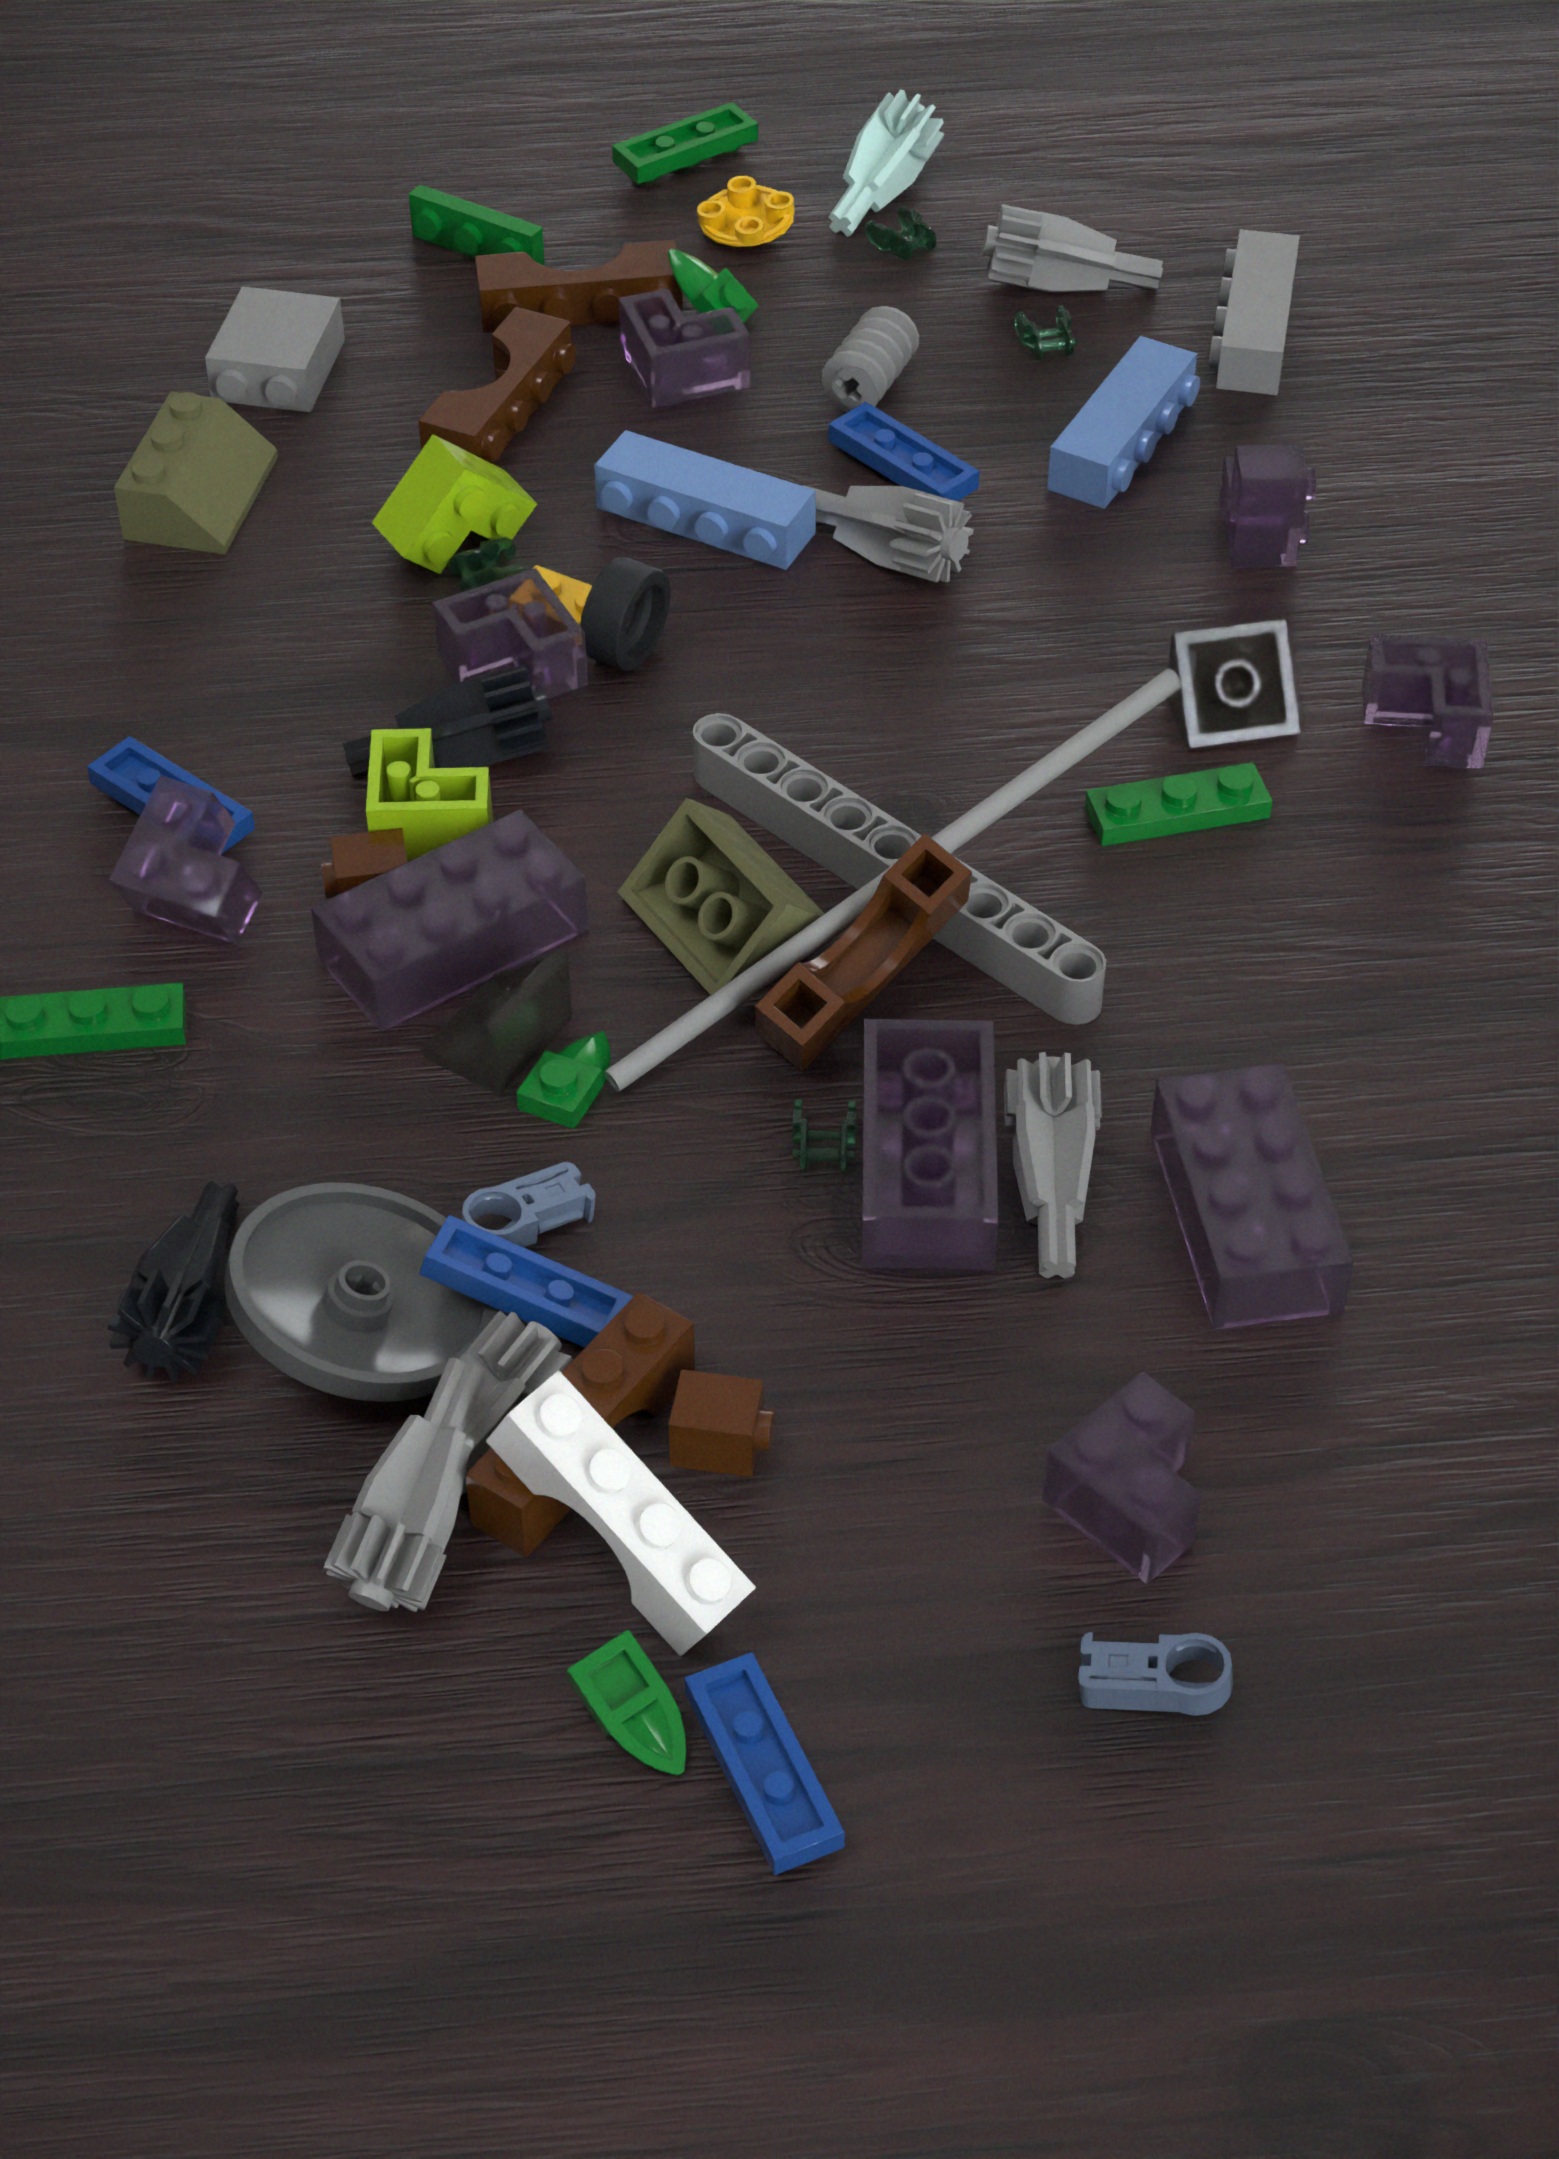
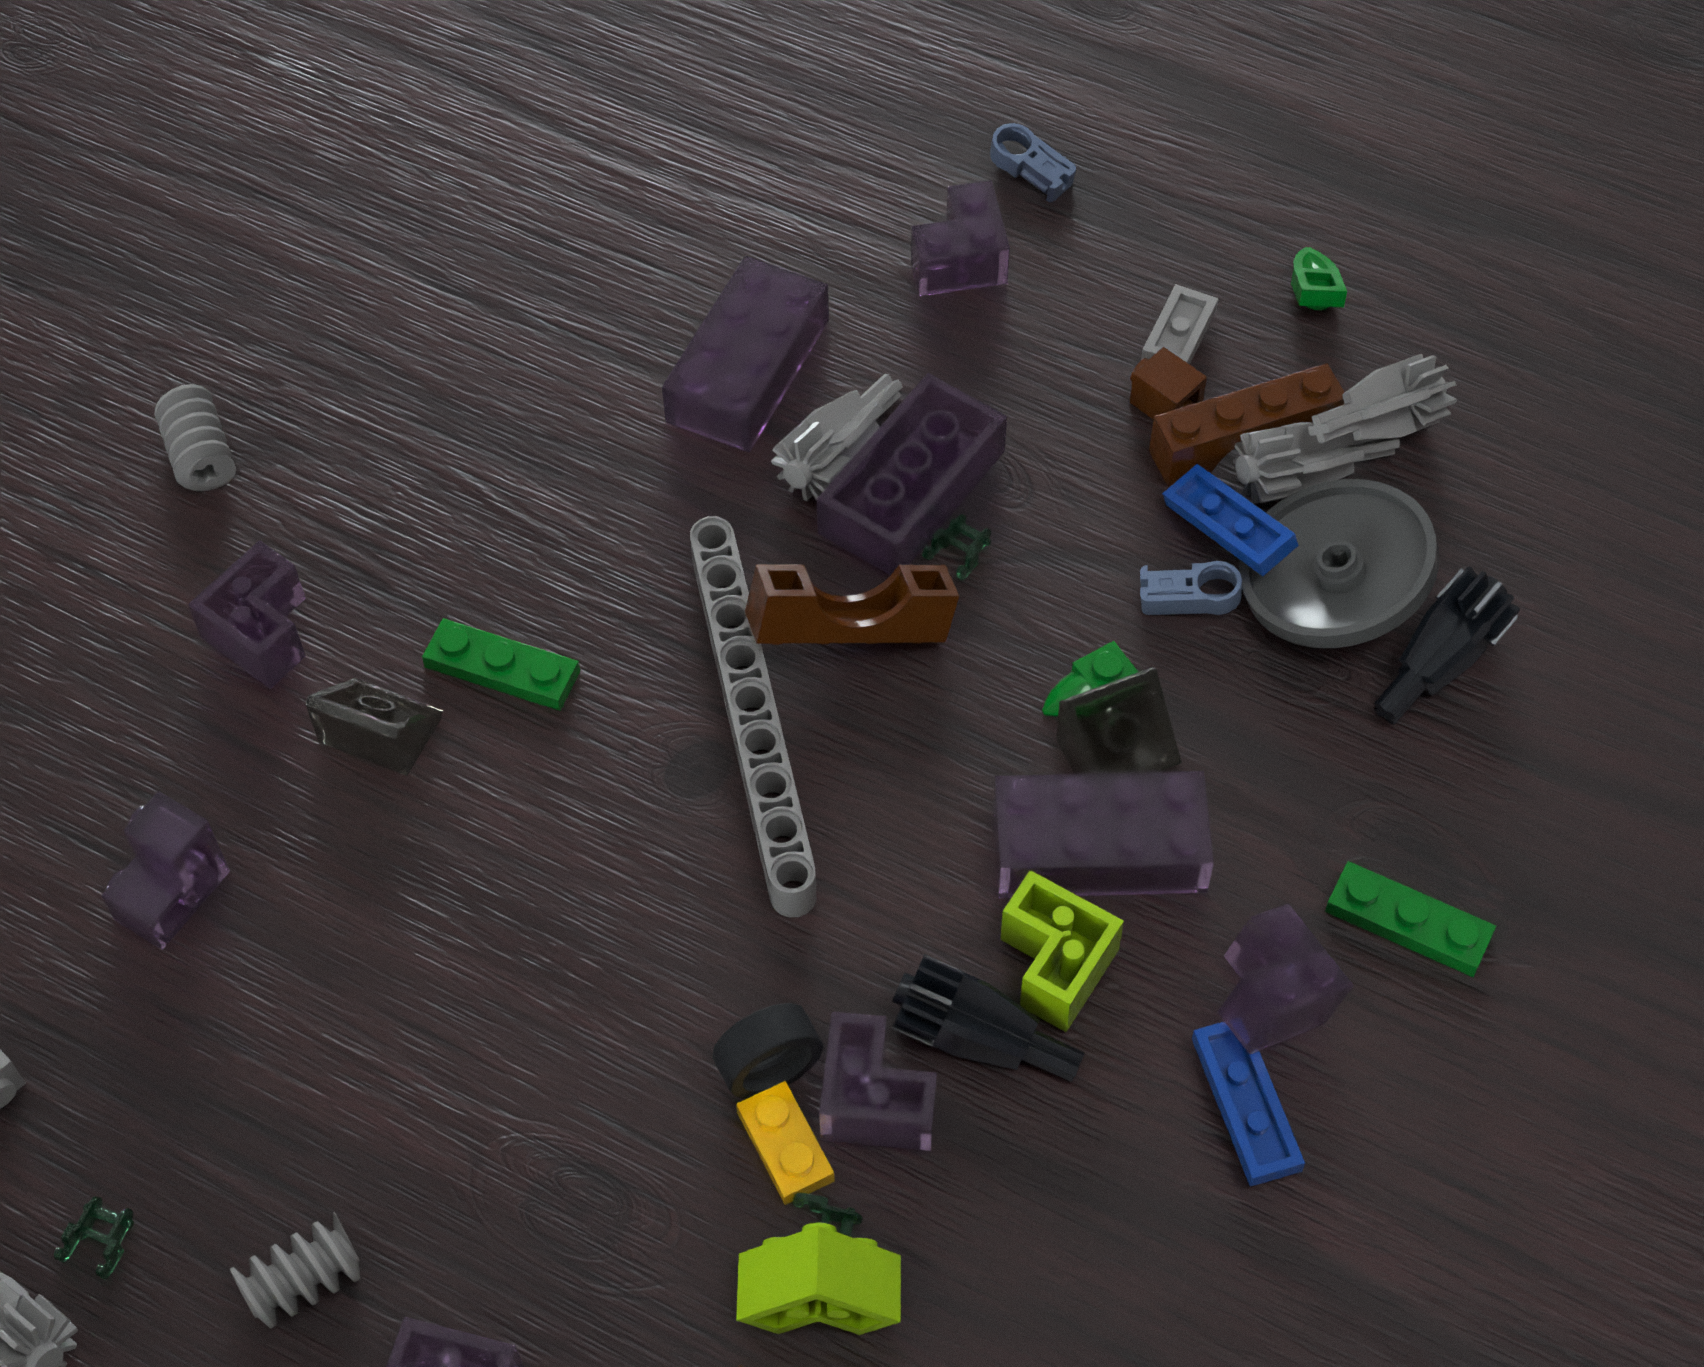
camera: 145 degrees left, 10 degrees up
reddish brown brick [321,828,414,922] -> none
white arch [486,1370,756,1657] -> none
medium blue brick [594,430,816,570] -> none
light grey piece [604,669,1182,1092] -> none
olive slope [617,797,825,995] -> none
blue plate [684,1652,845,1876] -> none
light grey piece [803,485,974,583] -> none
blue plate [828,402,980,501] -> none
medium blue brick [1047,336,1200,509] -> none
none -> light grey plate [1141,284,1218,364]

